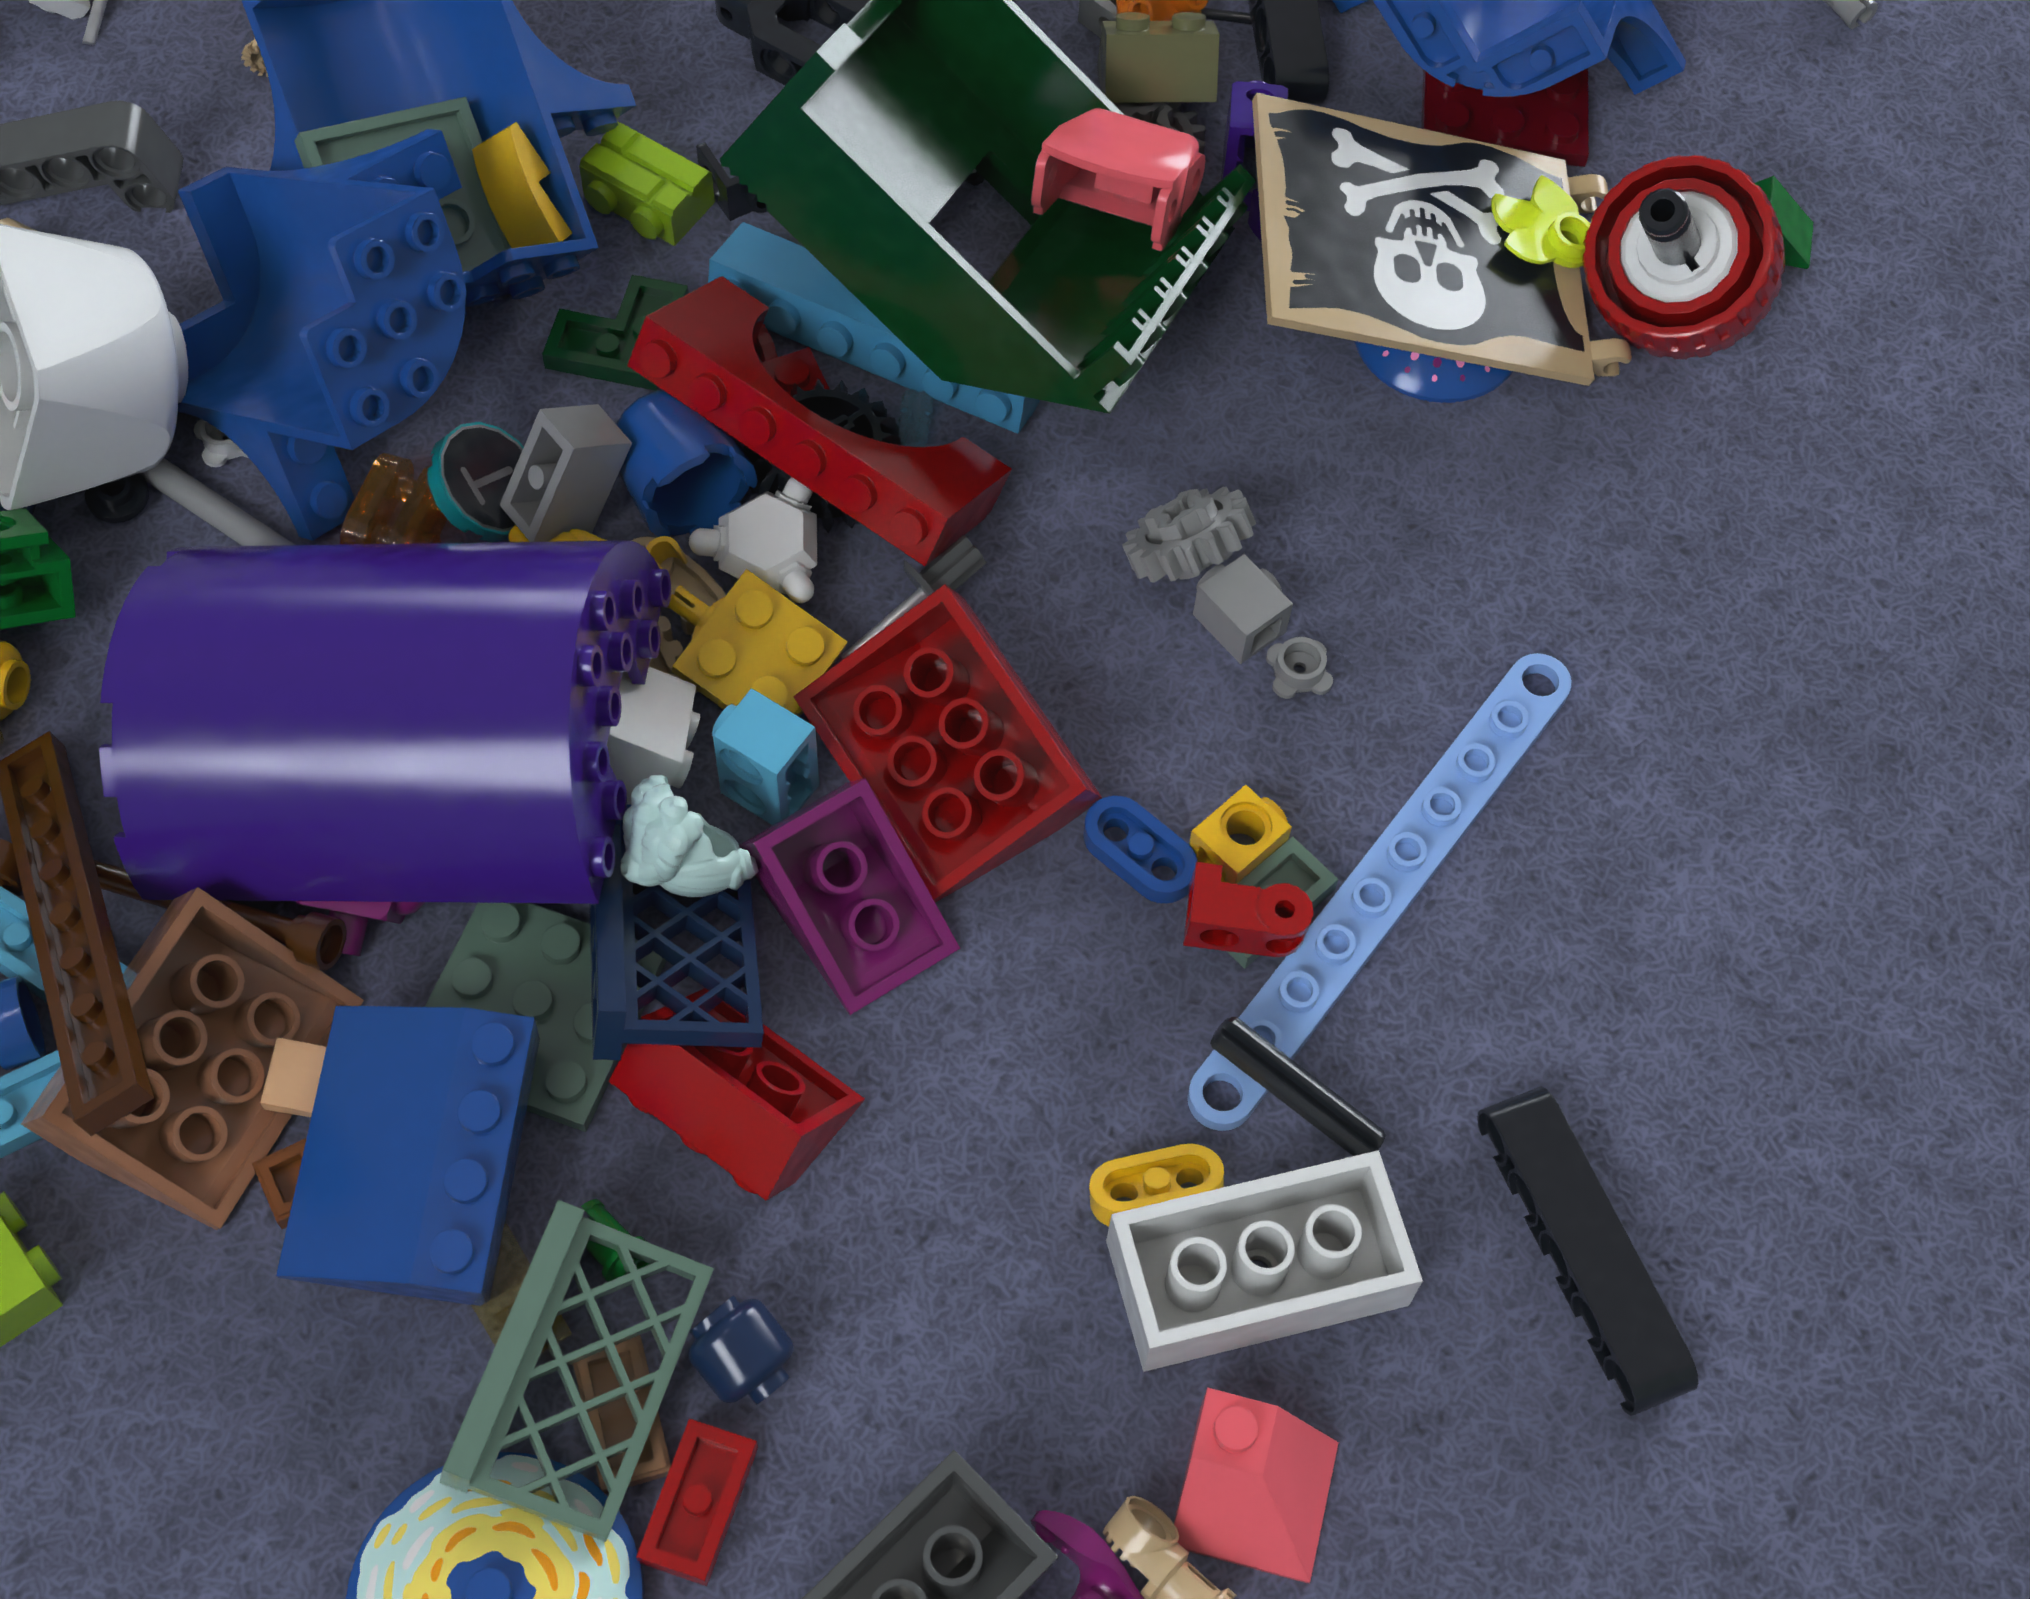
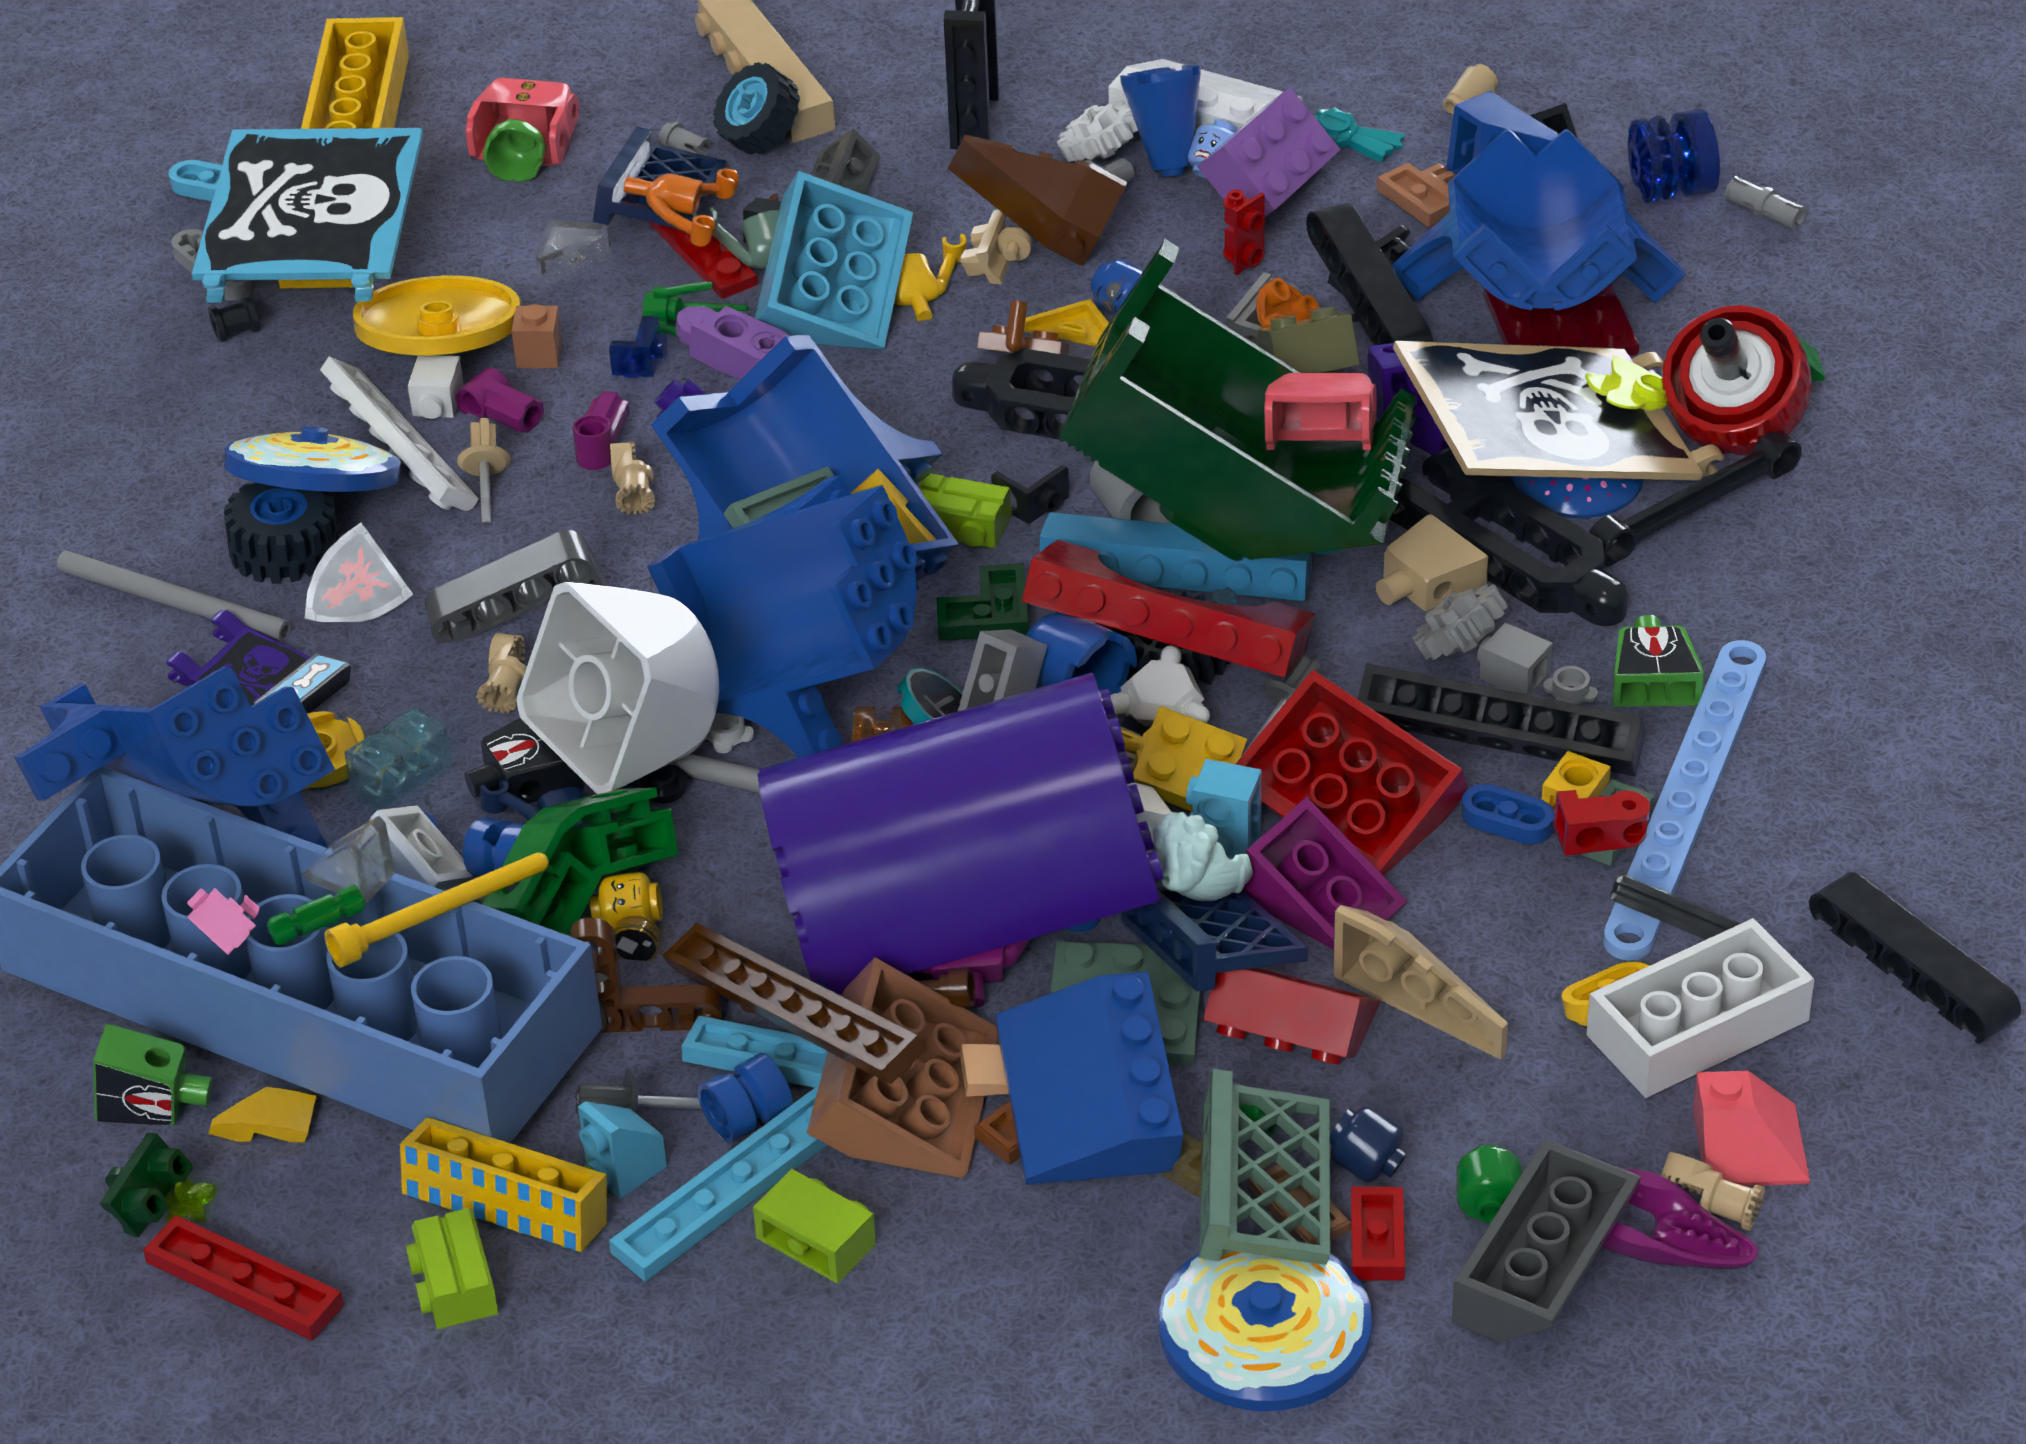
camera: 10 degrees left, 20 degrees down
none -> tan wedge [1334,905,1508,1060]
none -> black brick [1358,663,1646,777]
none -> tan torso [1376,514,1488,611]
none -> black piece [1389,448,1628,626]
none -> green head [1456,1144,1523,1223]
none -> black piece [1589,431,1802,567]
none -> torso [1612,615,1704,707]

